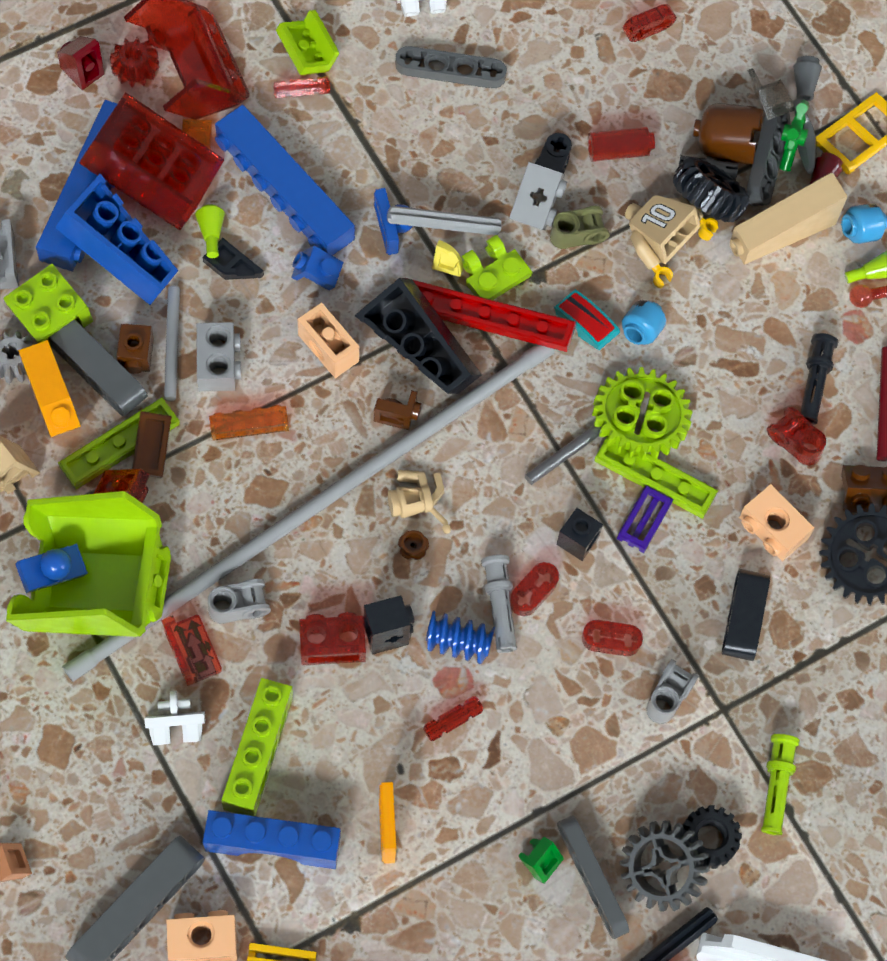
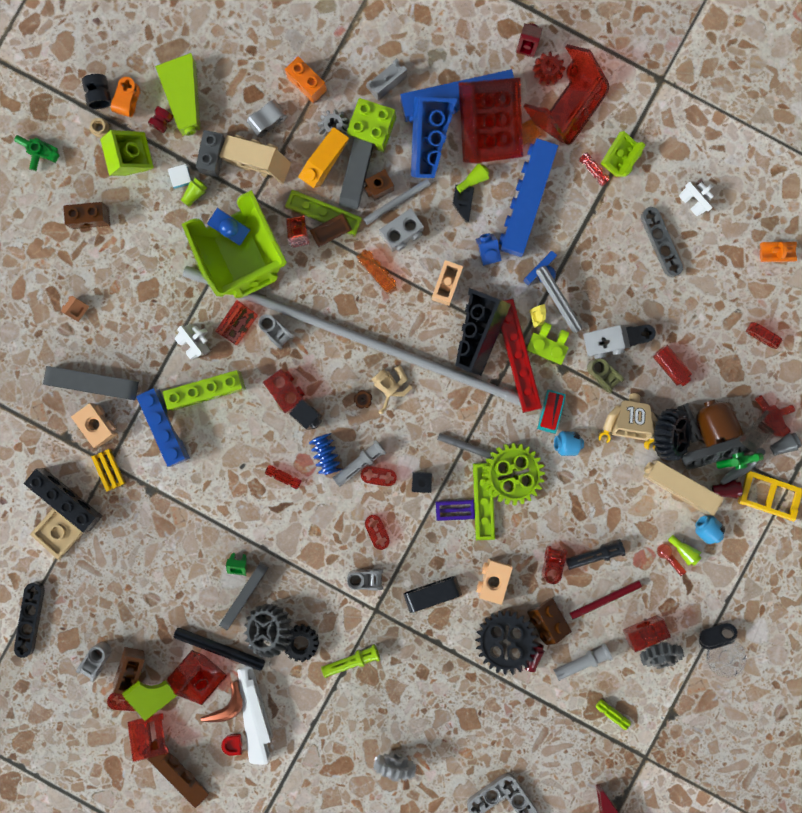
camera: 65 degrees right, 20 degrees up
reddish brown bracket [374,390,422,430] -> none
light orange tile [379,782,396,863] -> none
none -> clear red piece [755,395,795,438]

